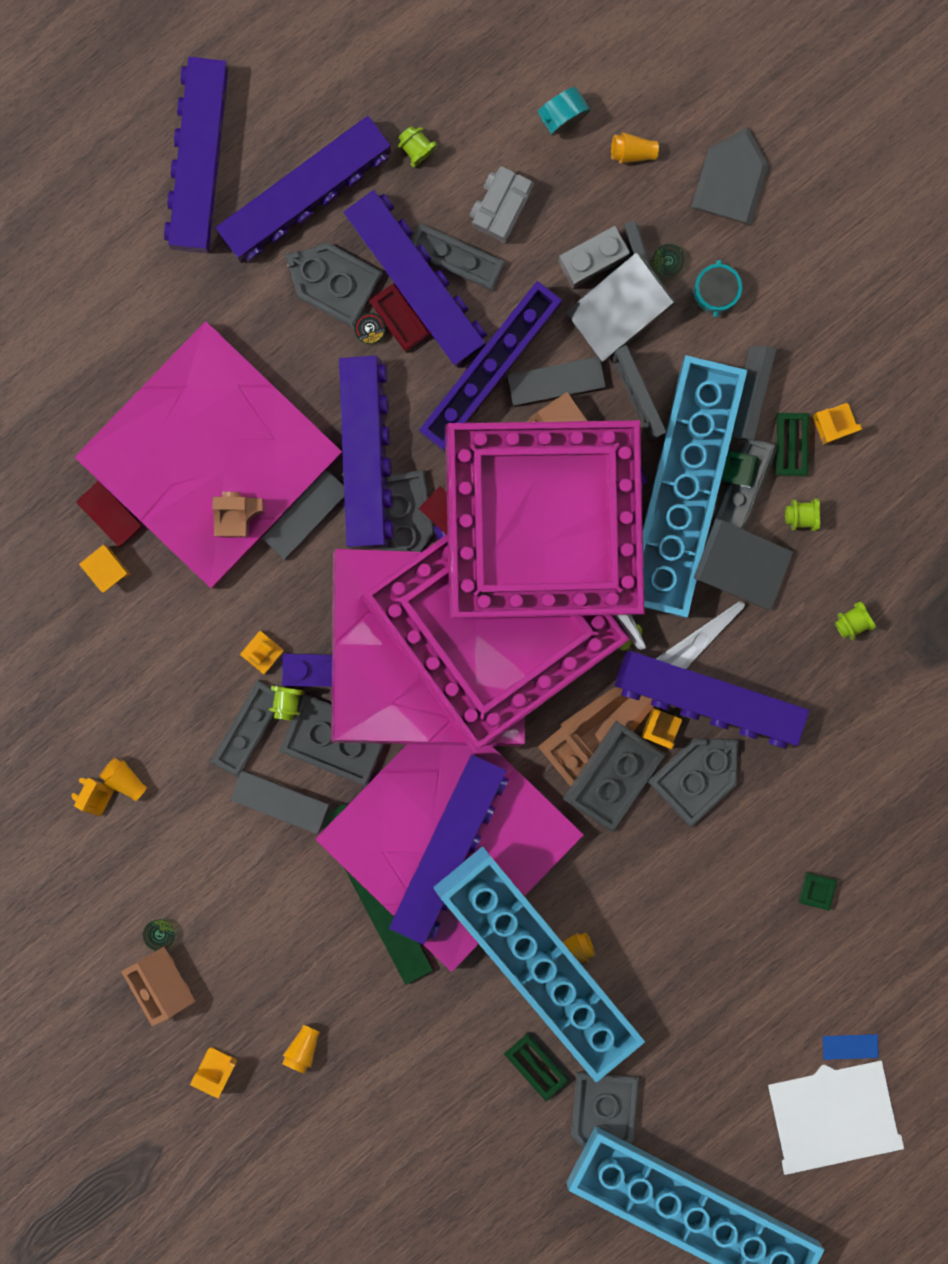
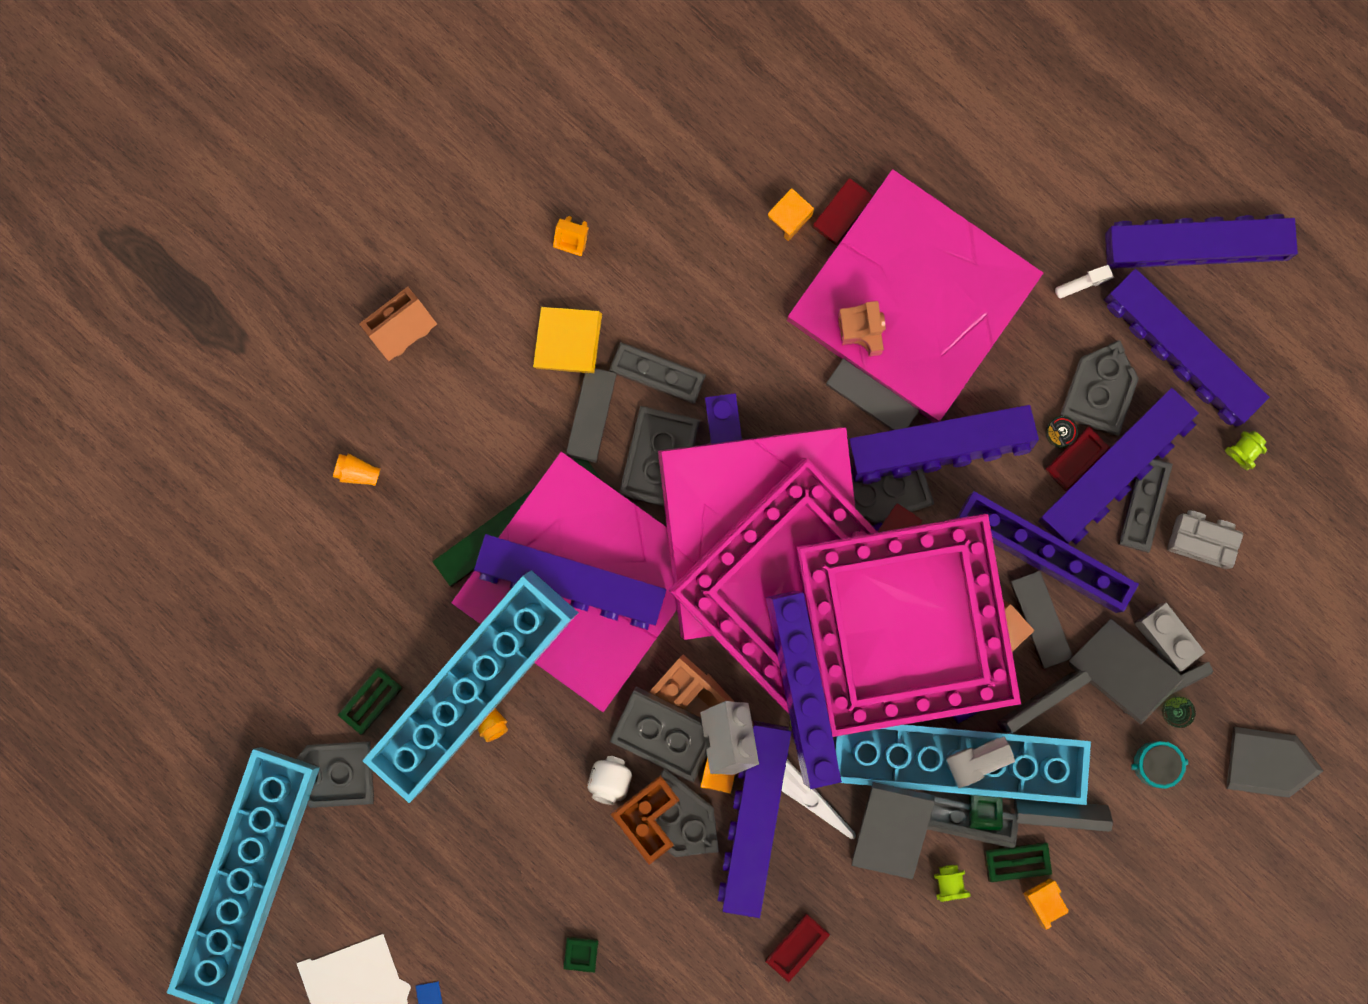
camera: 80 degrees right, 5 degrees down
light orange cone [99,757,147,802] -> none
clear green tile [143,919,176,951] -> none
light orange panel [190,1047,238,1099] -> none
light orange tile [240,630,285,675] -> none
lime brick [269,686,305,721] -> none
teal piece [537,87,591,136] -> none
light orange cone [611,132,659,164] -> none
lime brick [835,601,876,641] -> none
none -> yellow tile [533,307,602,373]
none -> white head [587,756,632,805]
none -> dark orange brick [610,775,680,865]
none -> light grey brick [700,701,759,775]
none -> dark red tile [765,913,830,983]
none -> dark purple brick [766,591,842,789]
none -> light grey piece [946,737,1015,788]
none -> white bar [1055,265,1114,298]

